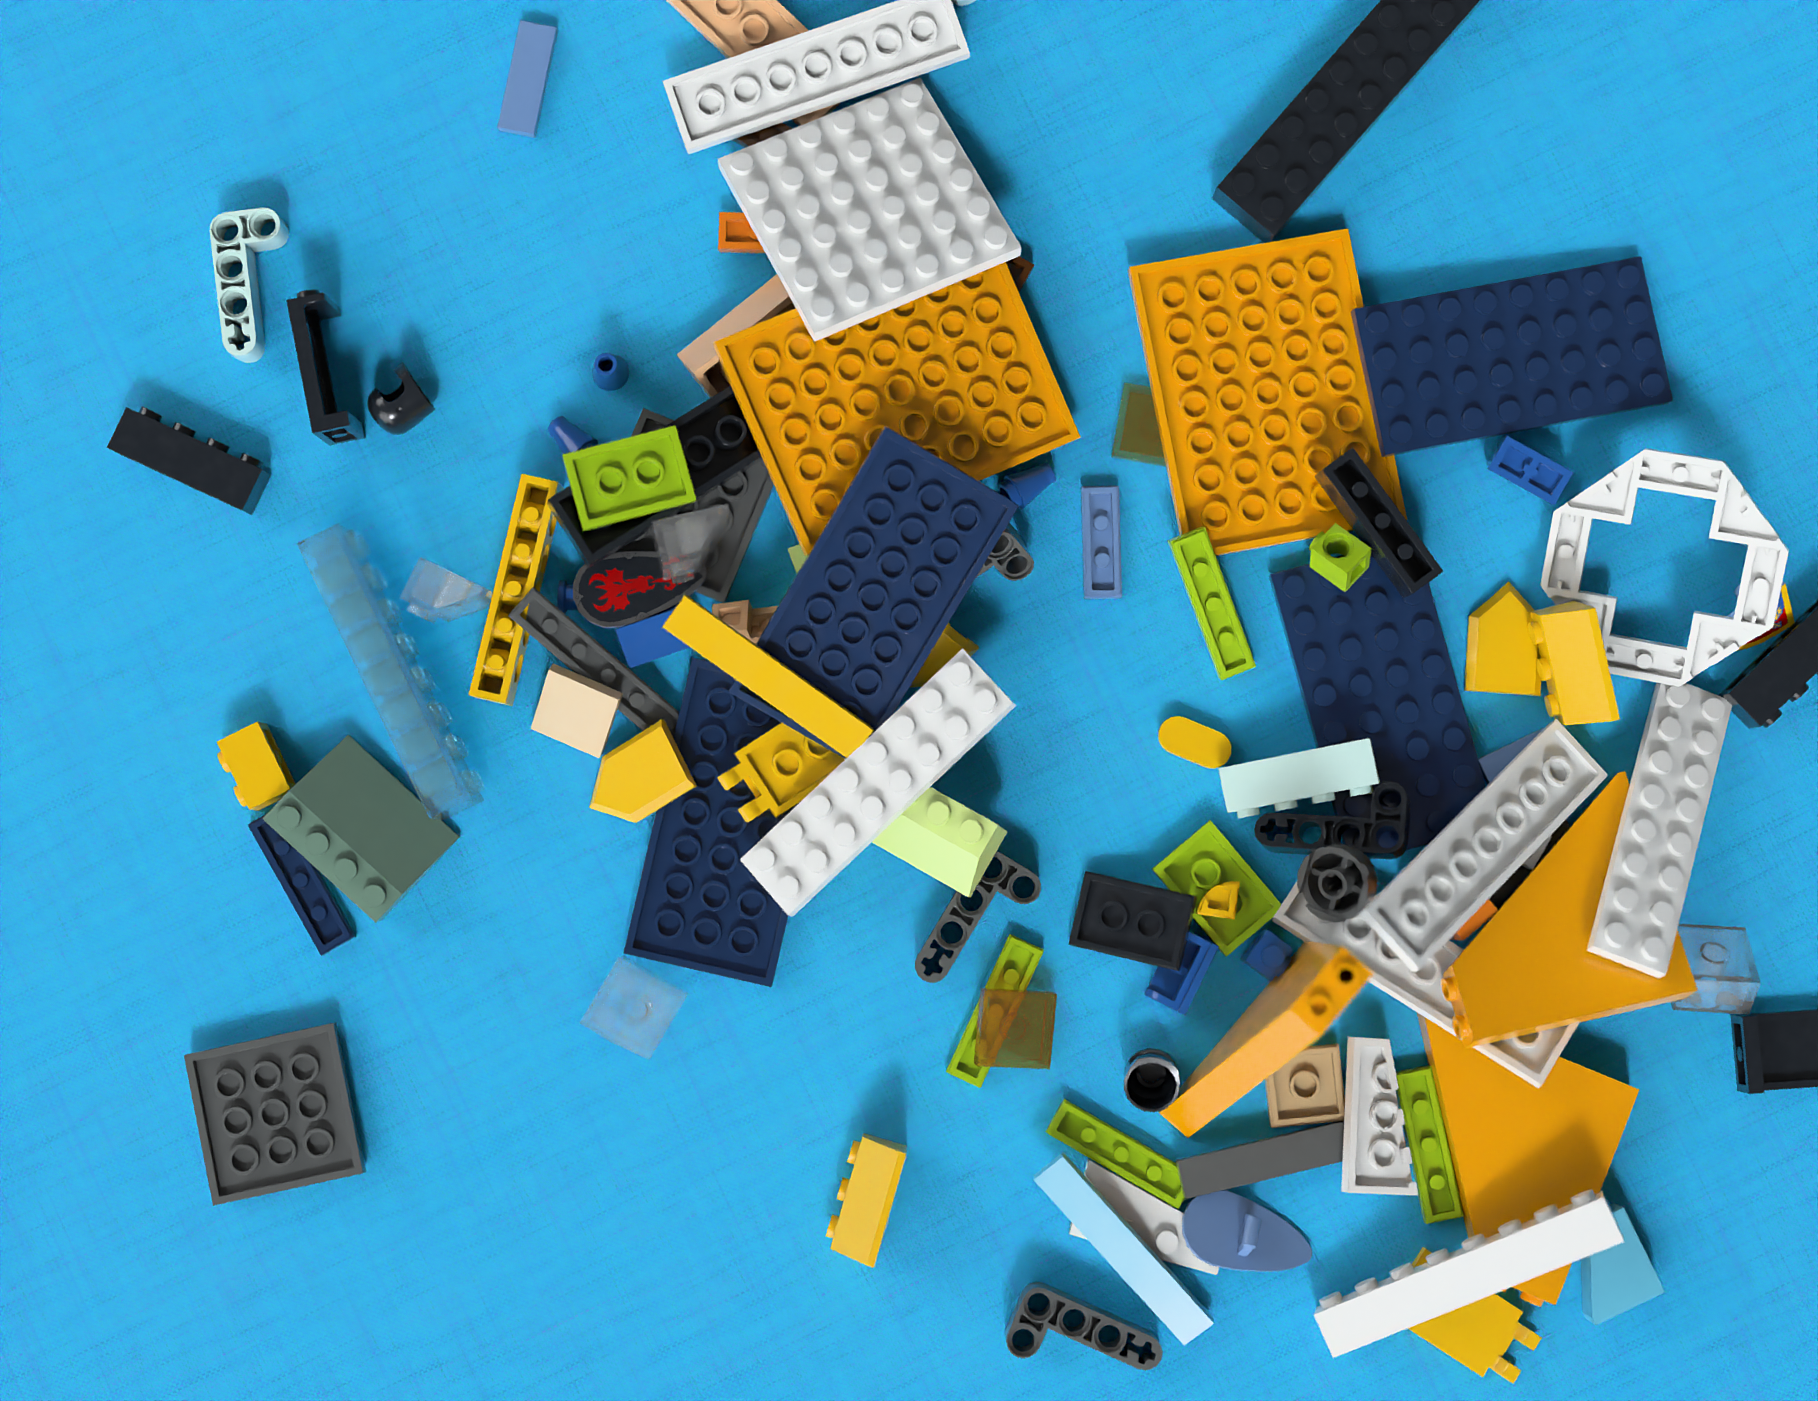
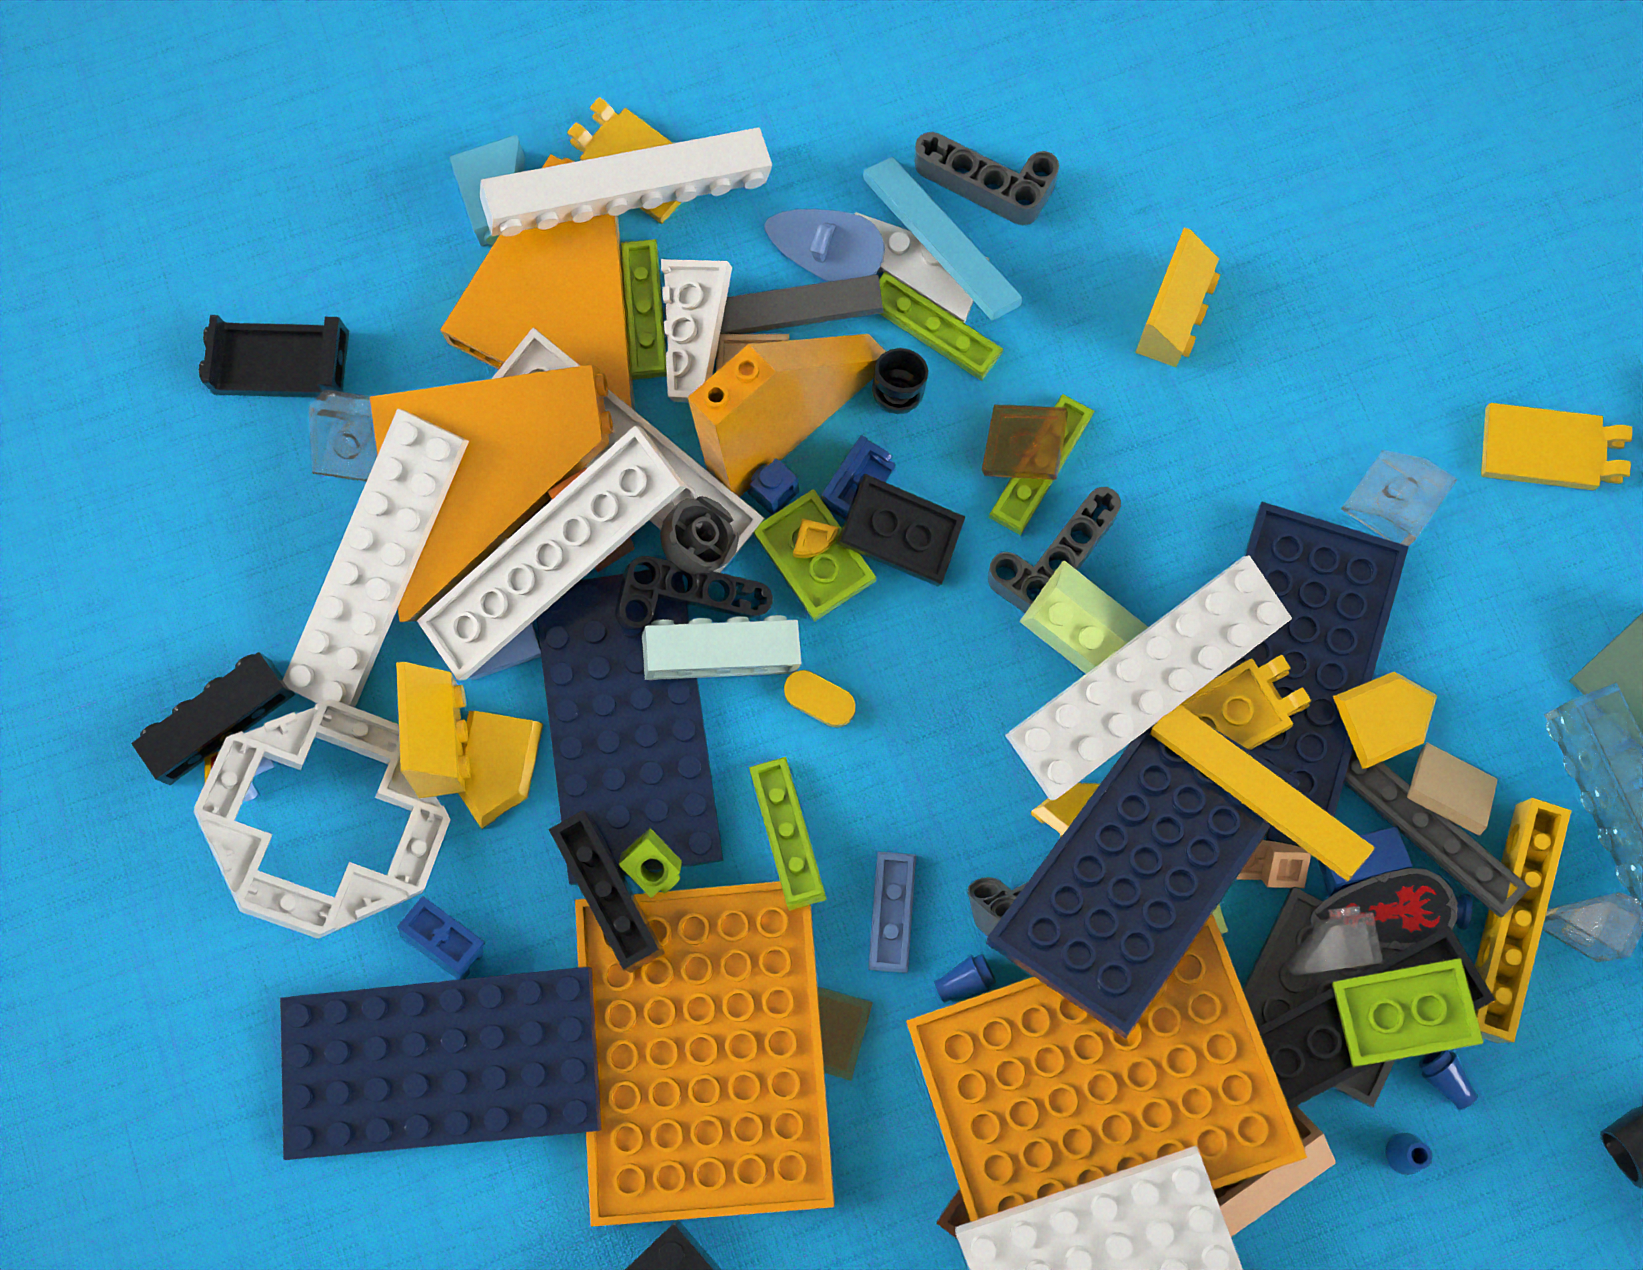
camera: 170 degrees left, 10 degrees down
none -> yellow tile [1481,403,1632,491]

